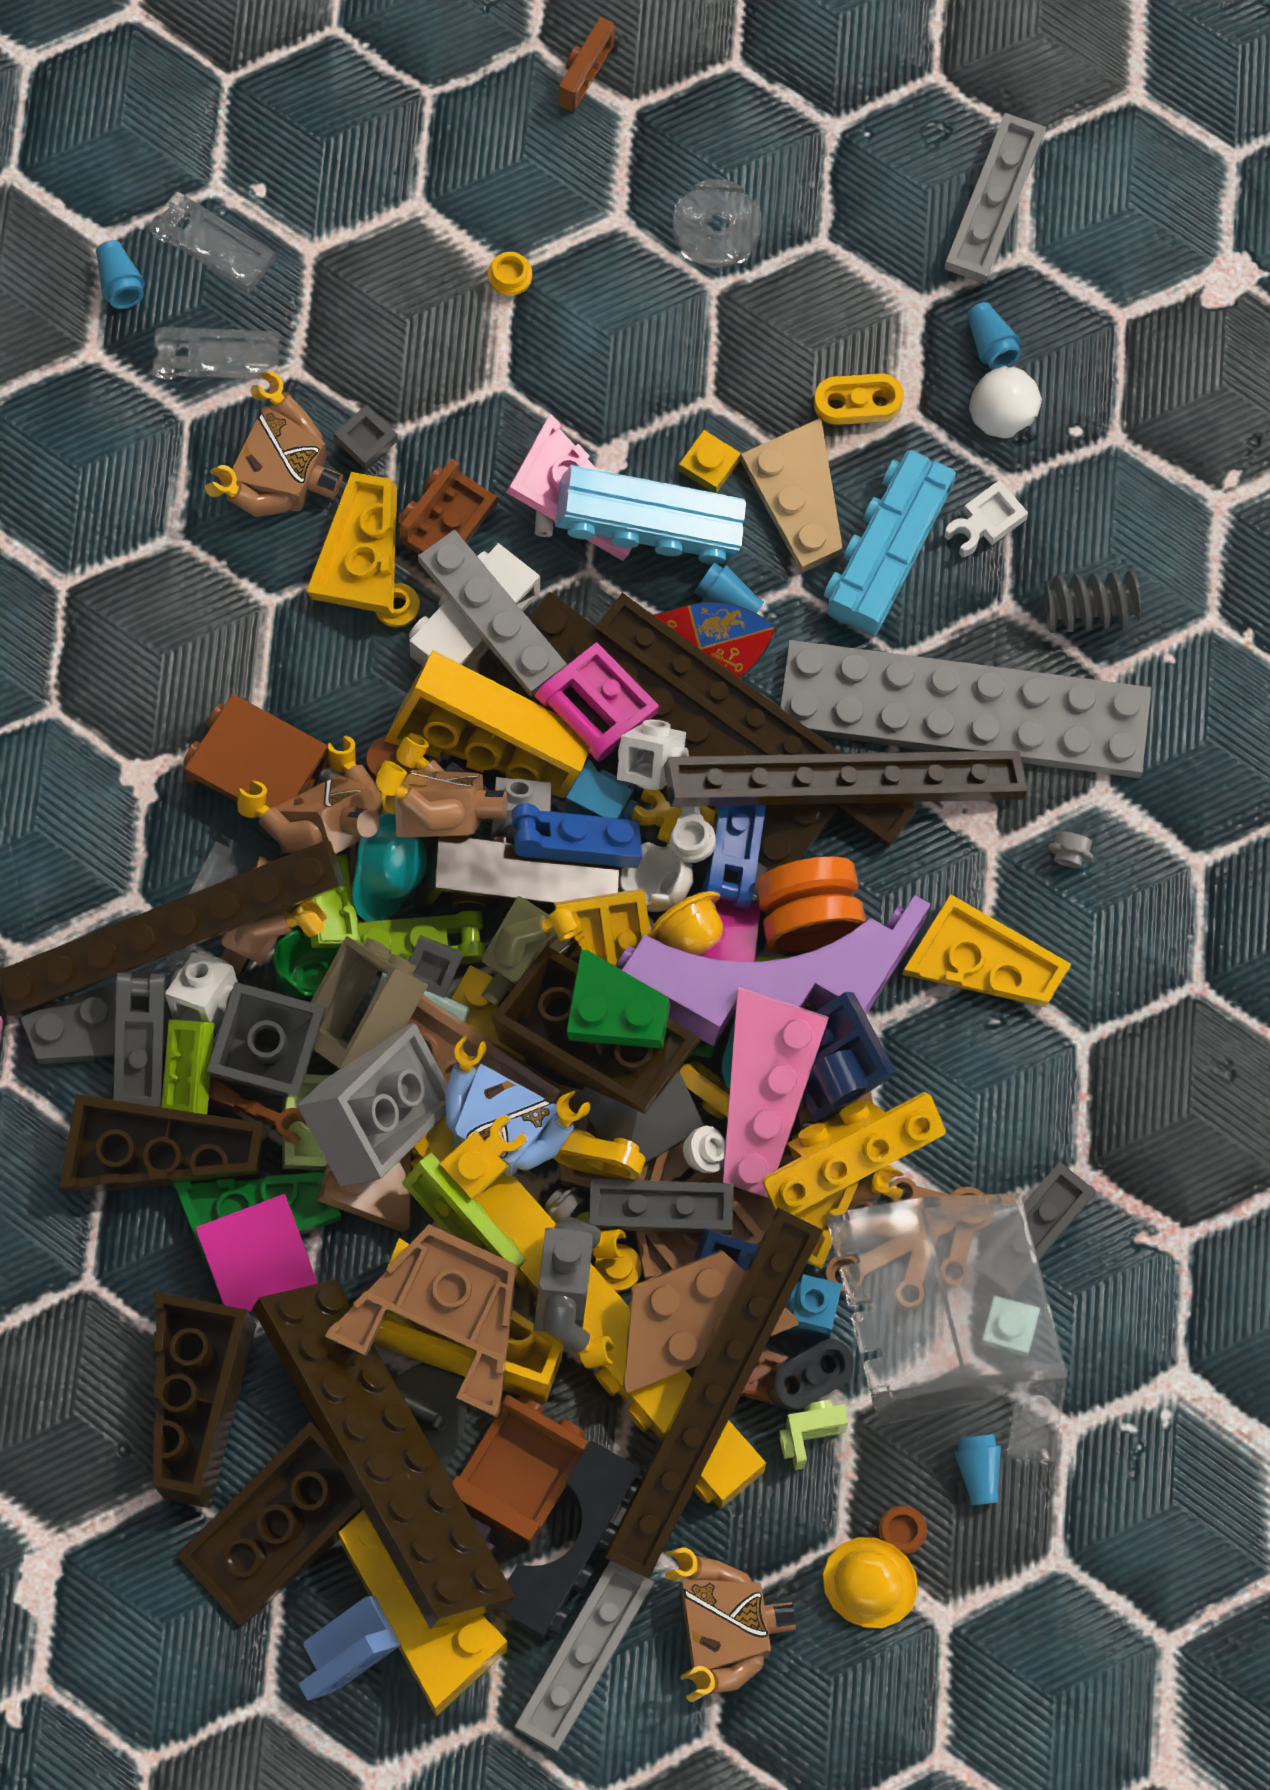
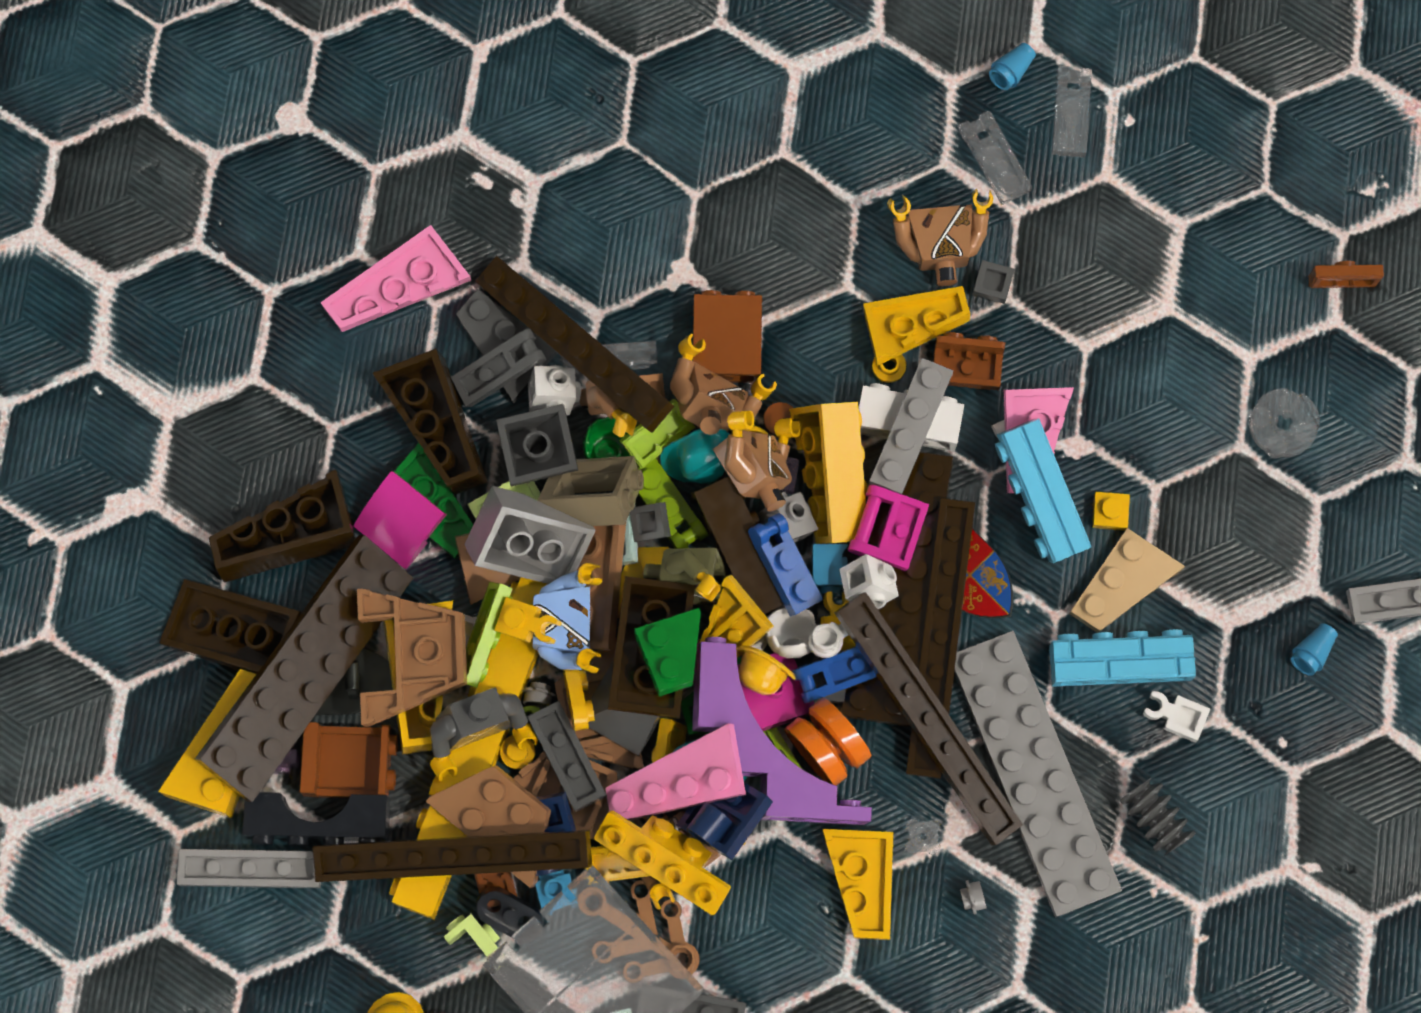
camera: 65 degrees right, 5 degrees up
lime plate [161,1019,215,1115] -> none
dark orange piece [209,1079,307,1144] -> none
medium blue panel [299,1595,401,1701] -> none
yellow plate [488,252,532,296] -> none
medium nougat torso [665,1548,796,1702] -> none
white plate [683,1126,726,1174] -> none
dark azure cone [694,562,764,613] -> none
yellow plate [814,374,904,425] -> none
white hair [969,366,1042,439] -> none
none -> clear plate [905,819,941,855]

